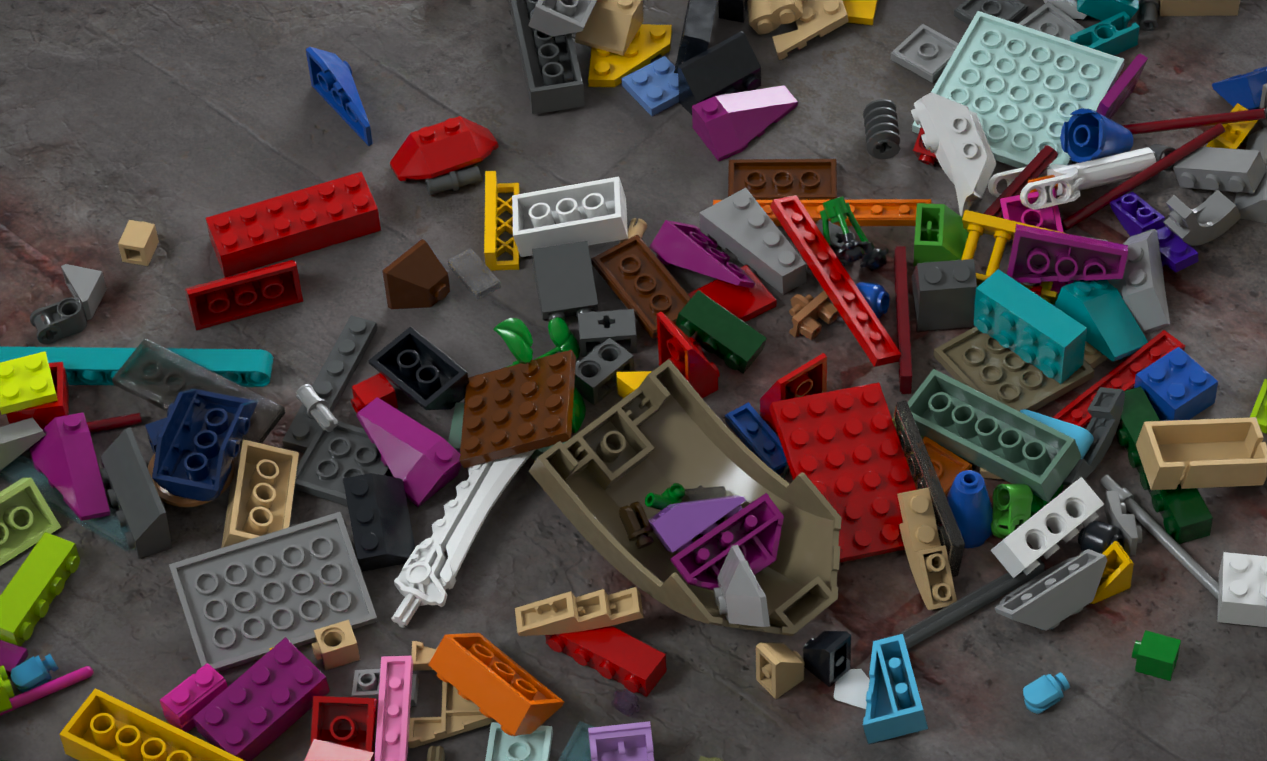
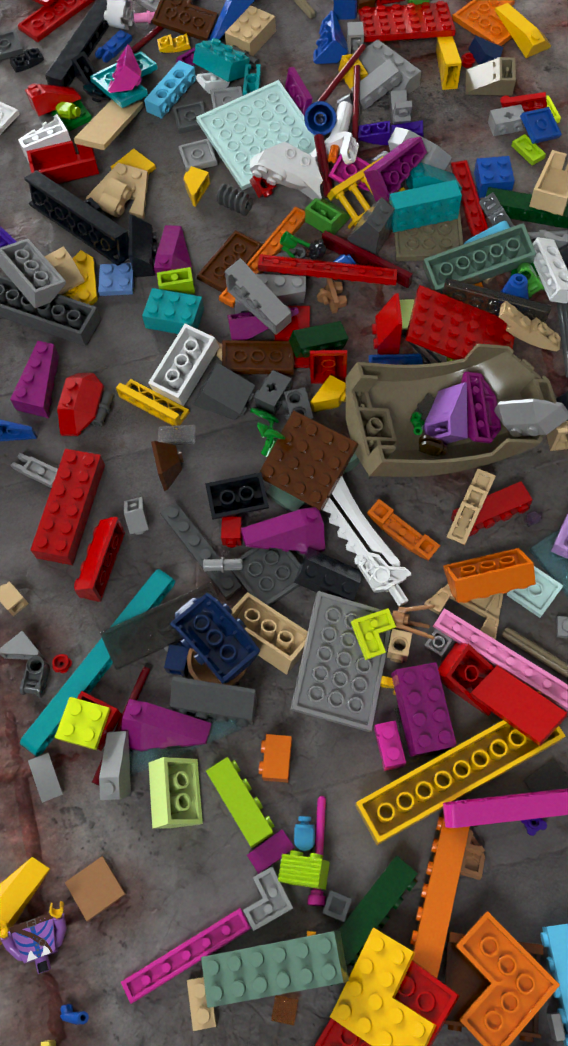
camera: 55 degrees left, 15 degrees up
none -> magenta wedge [10,341,59,418]
none -> light grey hinge [11,453,58,488]
none -> red plate [52,654,72,674]
none -> light grey slope [124,497,149,535]
none -> teal brick [142,288,204,334]
none -> lime brick [157,267,195,295]
none -> yellow slope [184,166,210,207]
none -> light grey wedge [225,258,292,335]
none -> orange brick [259,734,292,783]
none -> neon yellow plate [350,608,396,660]
none -> orange slope [367,499,441,561]
none -> medium nougat plant [392,604,435,640]

